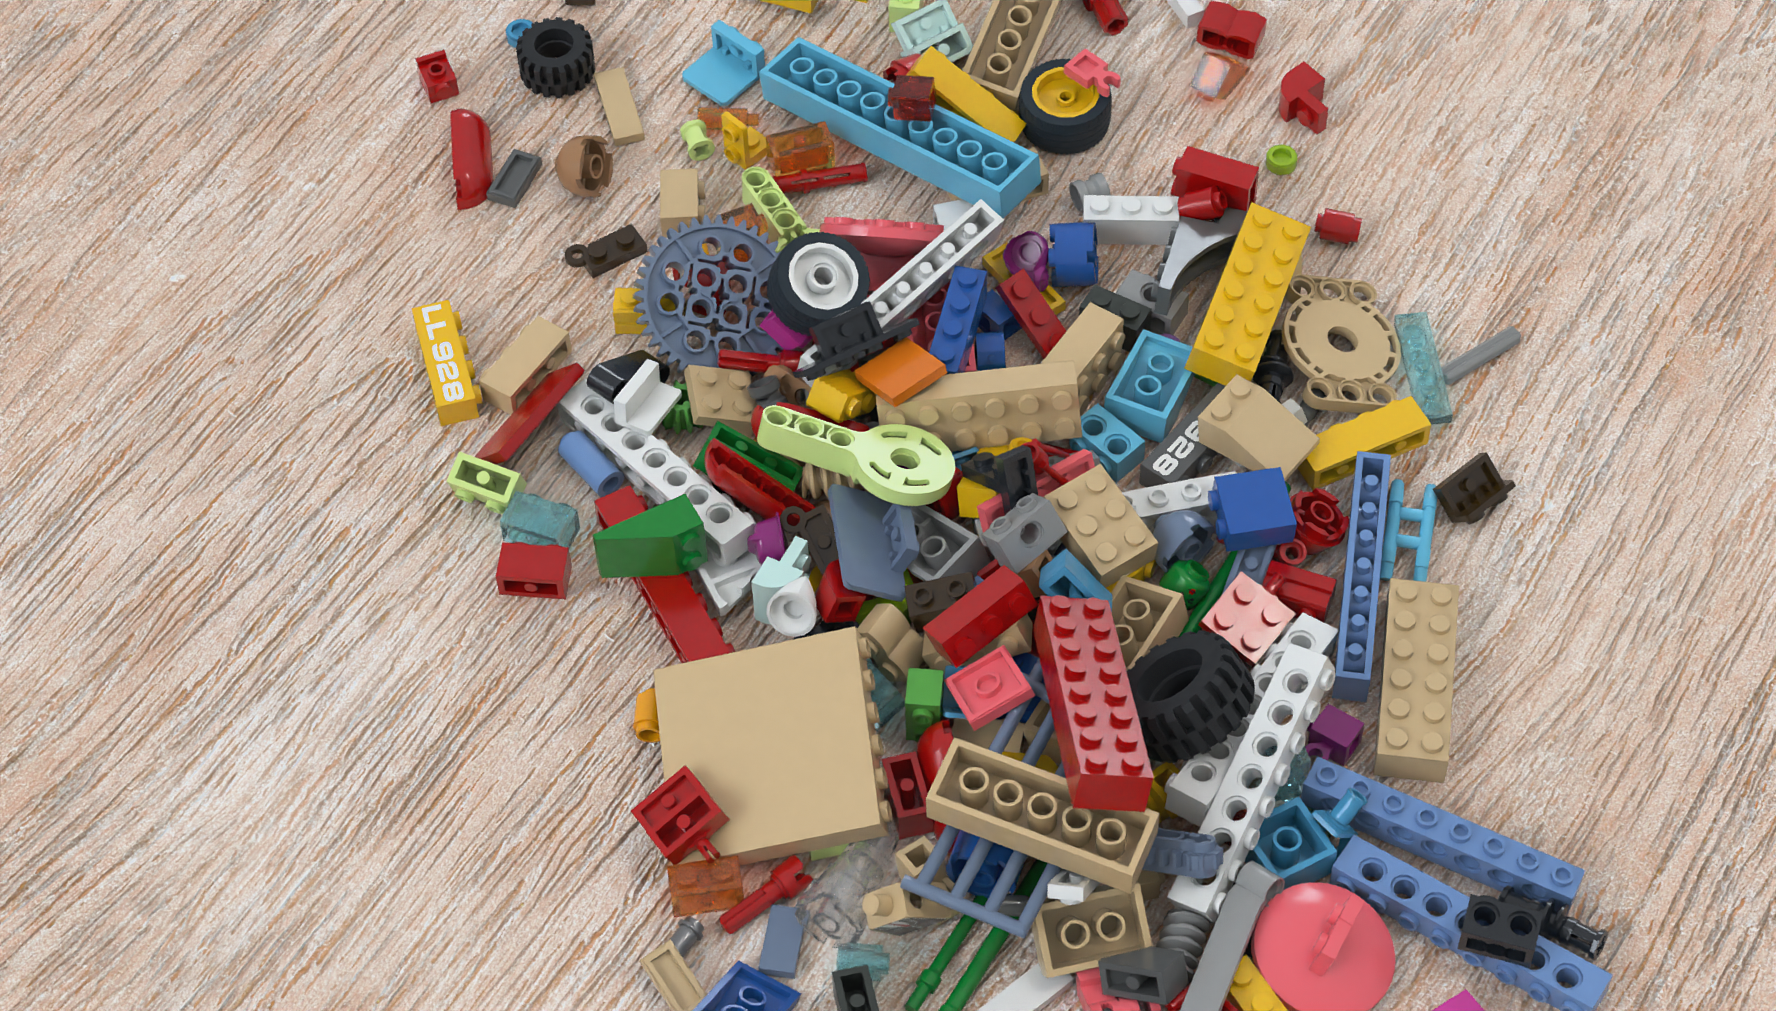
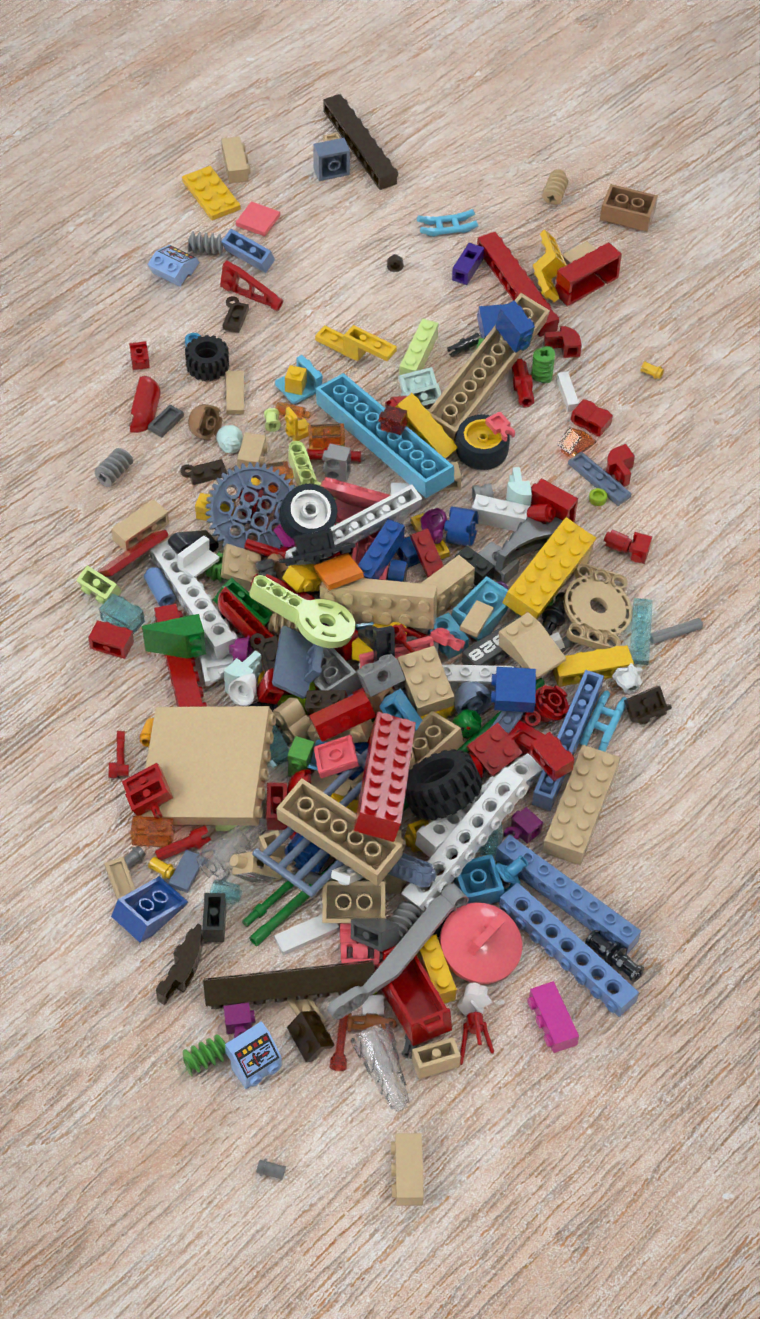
camera: 10 degrees right, 0 degrees up
yellow brick [411,300,483,426] -> none
black brick [1457,894,1544,968] -> none
none -> light grey piece [95,448,133,487]
none -> red brick [108,731,129,778]
none -> yellow pin [148,857,176,879]
none -> light aqua hair [216,425,243,454]
none -> yellow brick [285,365,307,395]
none -> light grey brick [322,444,351,483]
none -> coral plate [430,628,465,651]
none -> tan tile [460,600,494,638]
none -> light aqua brick [506,467,532,506]
none -> red brick [529,732,575,781]
none -> sand blue tile [568,451,632,506]
none -> white piece [612,663,643,694]
none -> red brick [629,532,652,564]

